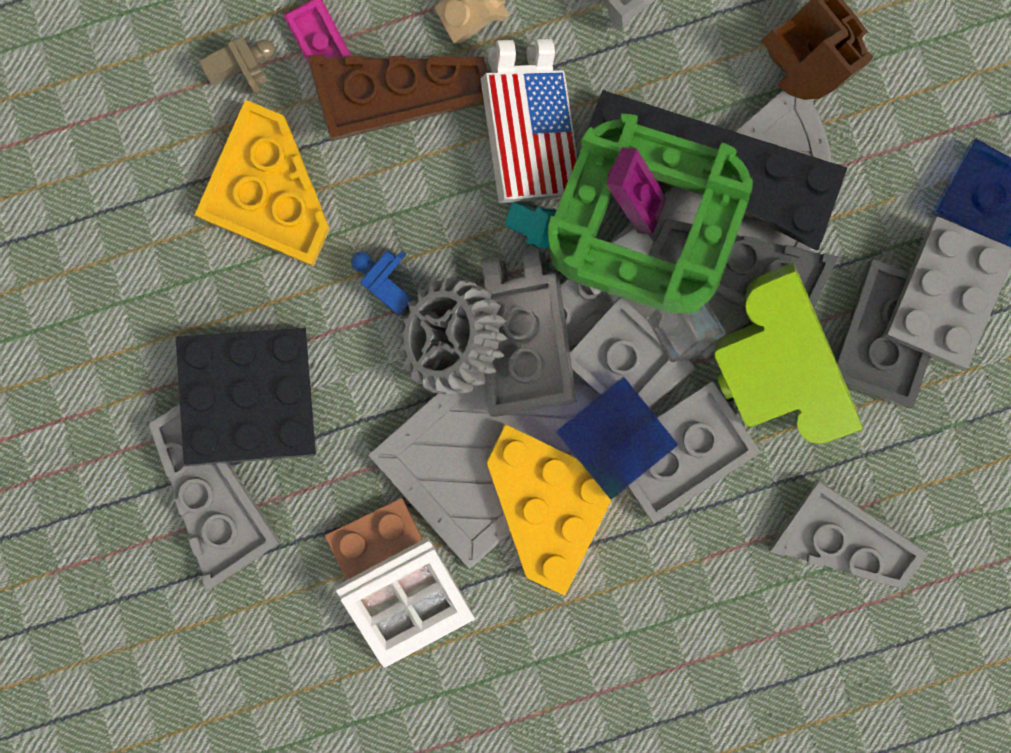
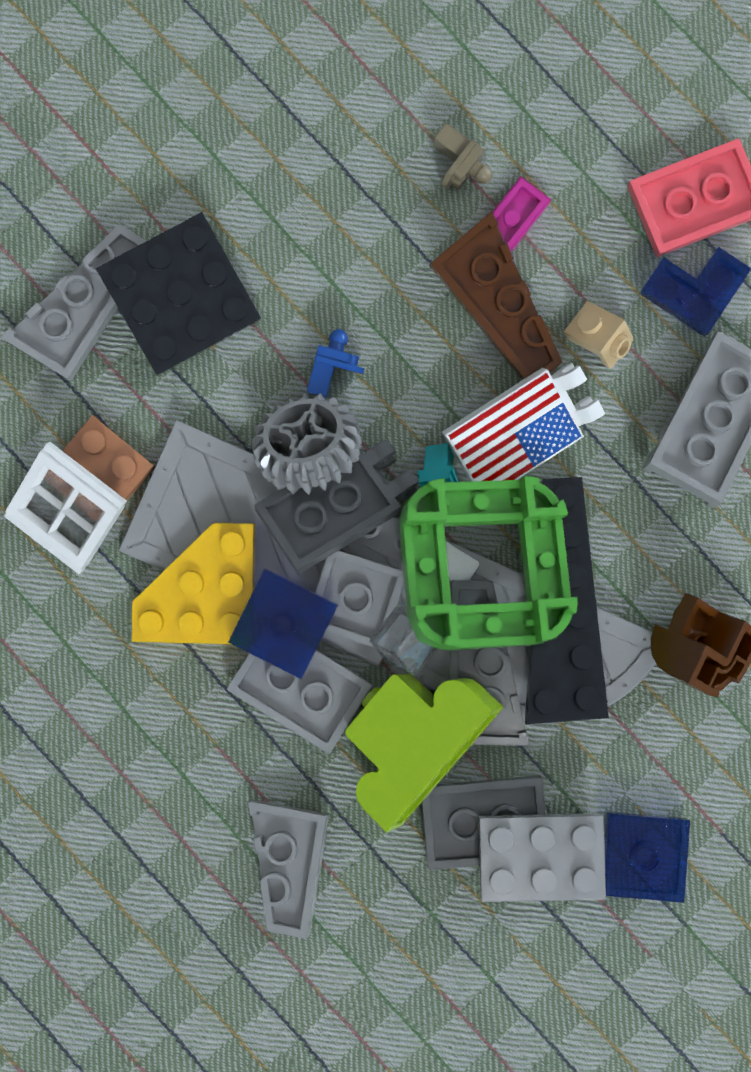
camera: 60 degrees right, 0 degrees up
yellow plate [194,99,330,267] -> none
magenta plate [606,147,667,234] -> none

